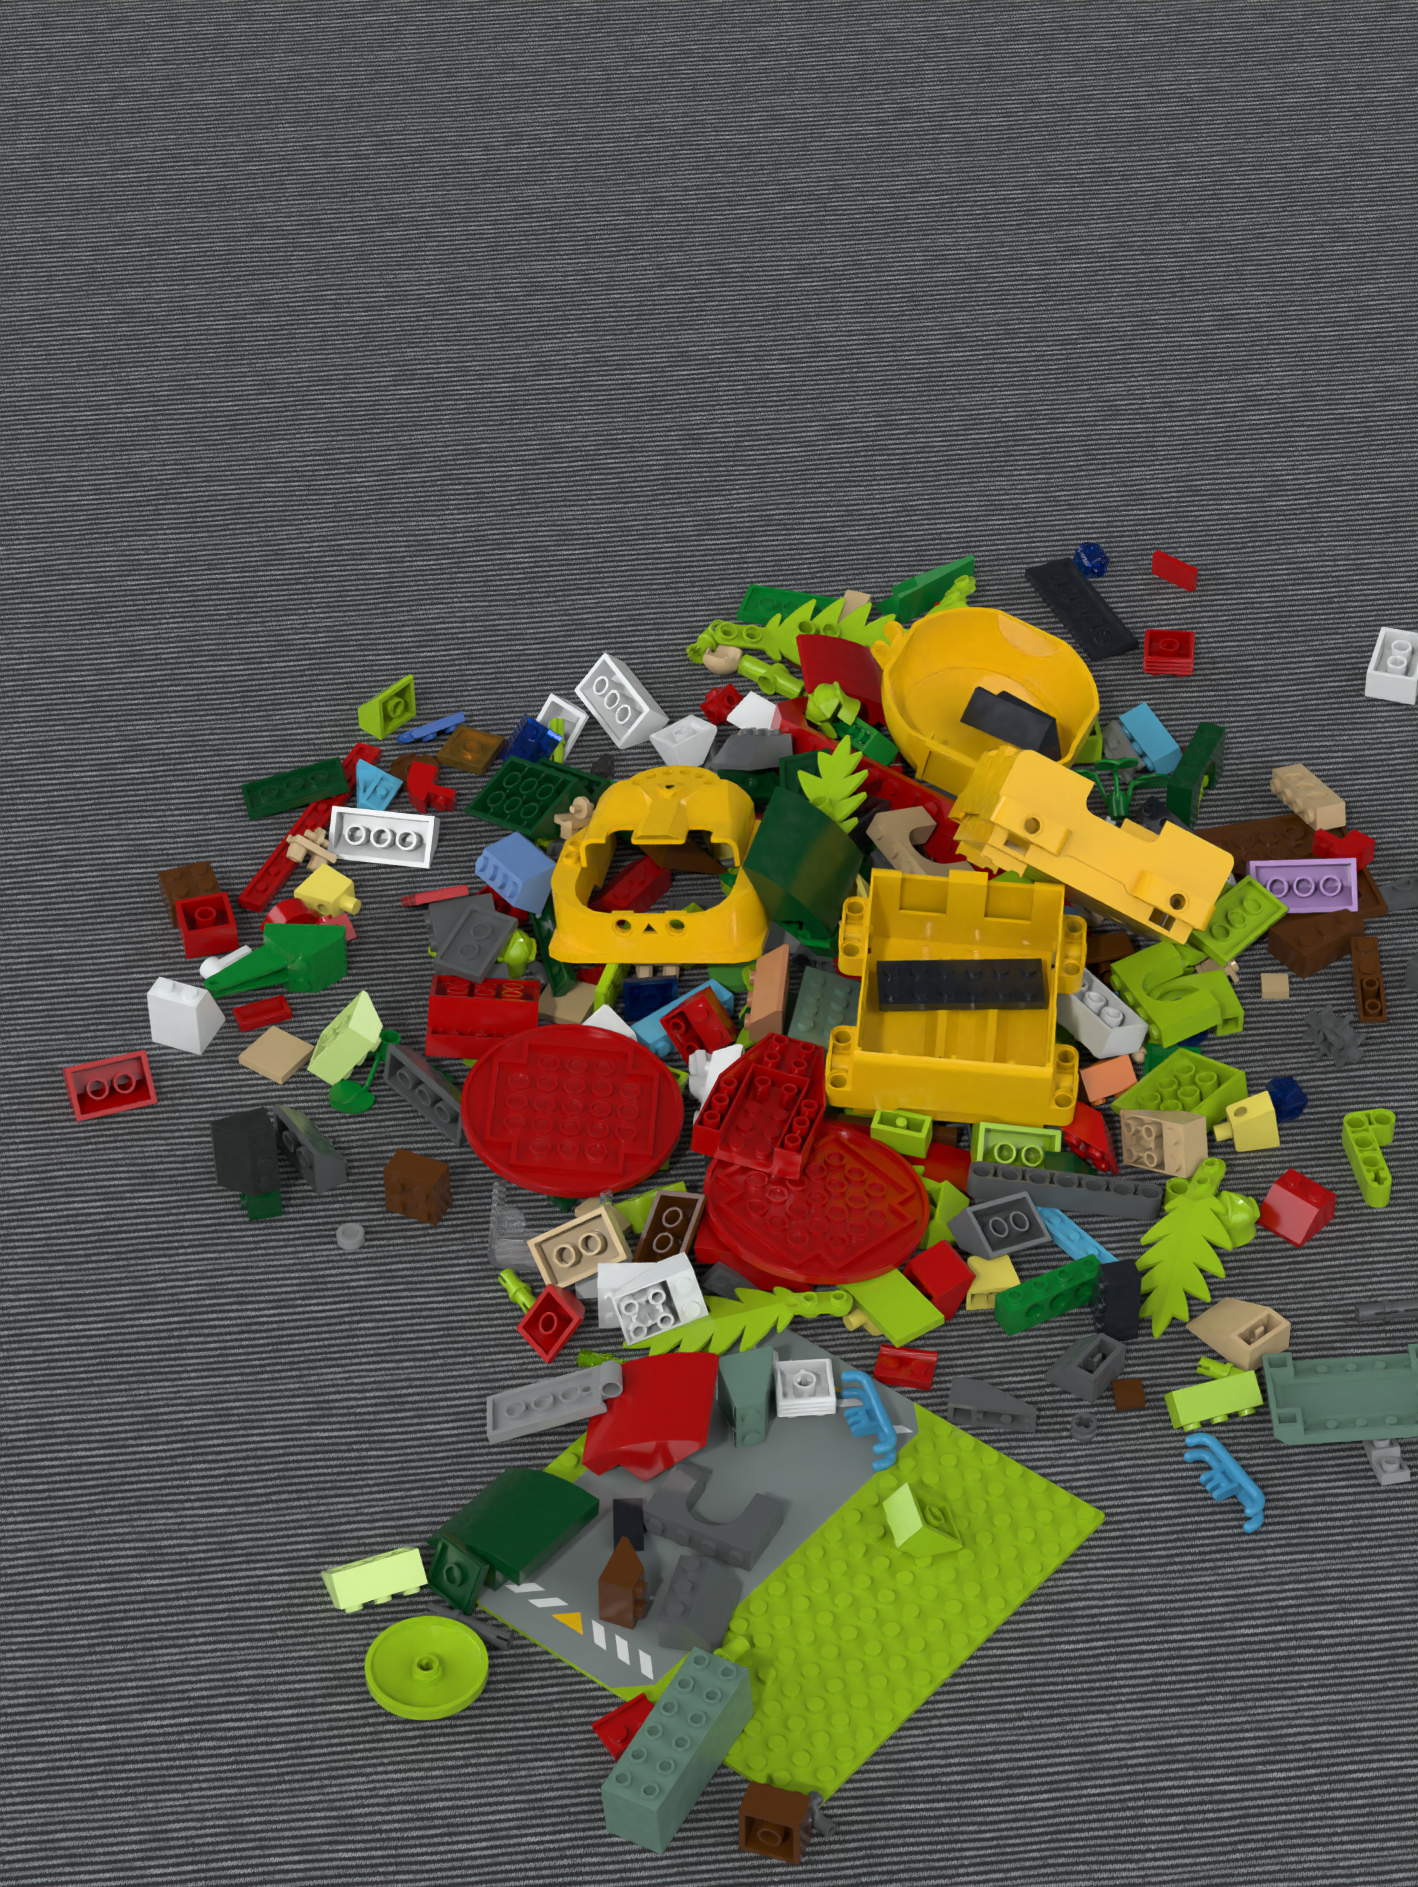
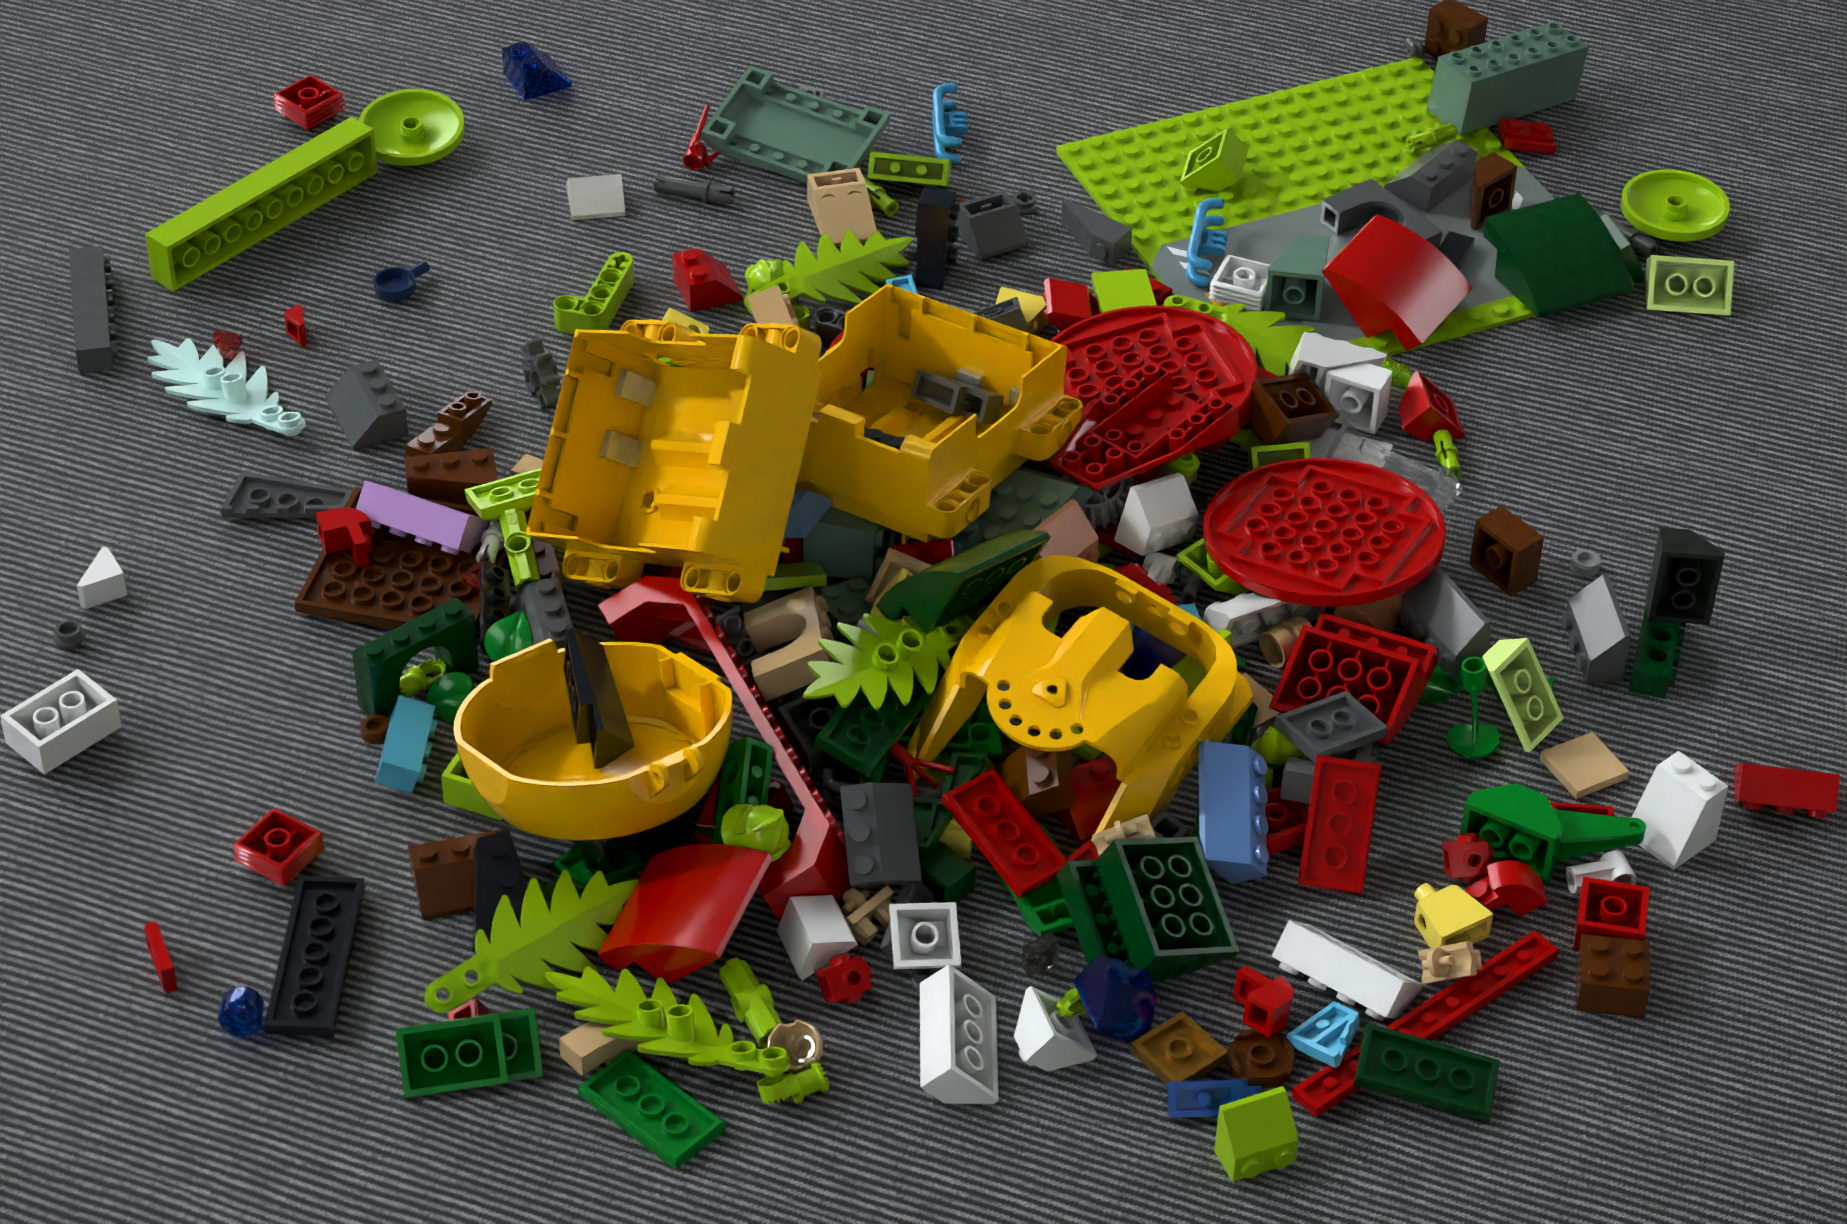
camera: 155 degrees left, 0 degrees up
light grey hinge [487,1361,623,1445] -> none
tan brick [526,1204,633,1288] -> none
green brick [994,1253,1102,1337] -> none
light grey plate [1101,720,1146,784] -> none
tan brick [1270,763,1346,831] -> none

